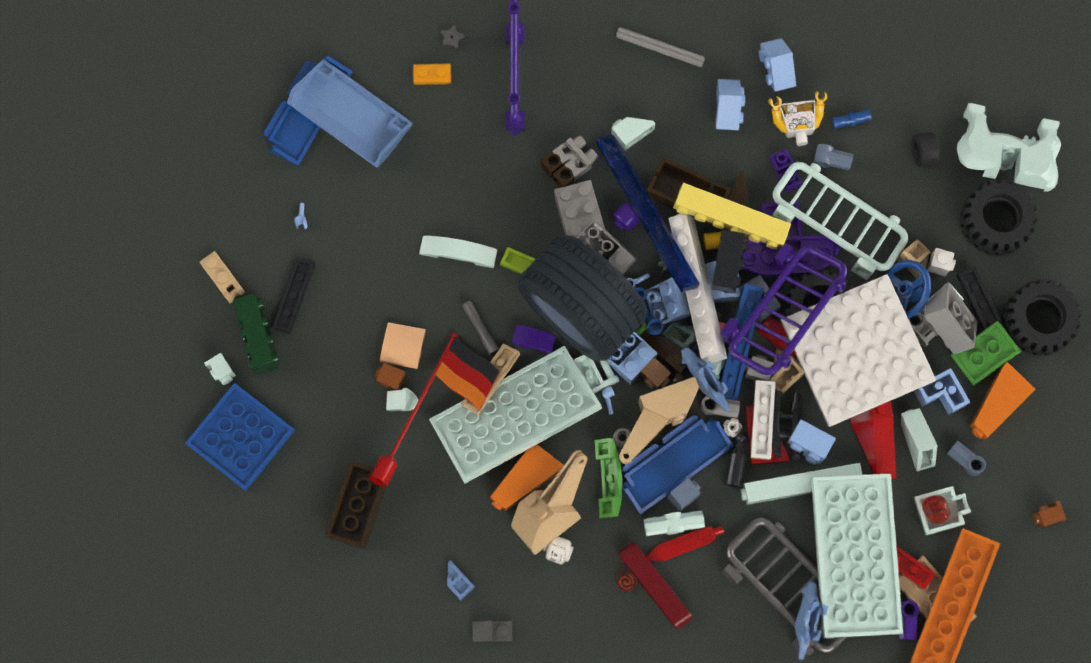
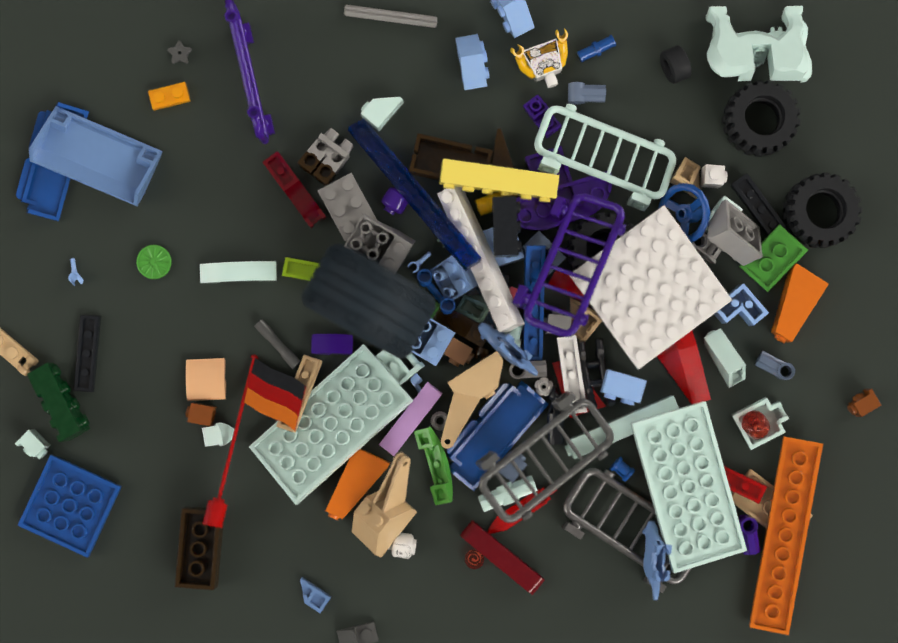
camera: 15 degrees left, 10 degrees up
none -> bright green wheel [136,245,172,279]
none -> dark red piece [263,151,327,229]
none -> lavender slope [379,382,443,456]
none -> dark grey bar [475,391,614,523]
none -> blue bush [609,456,635,482]

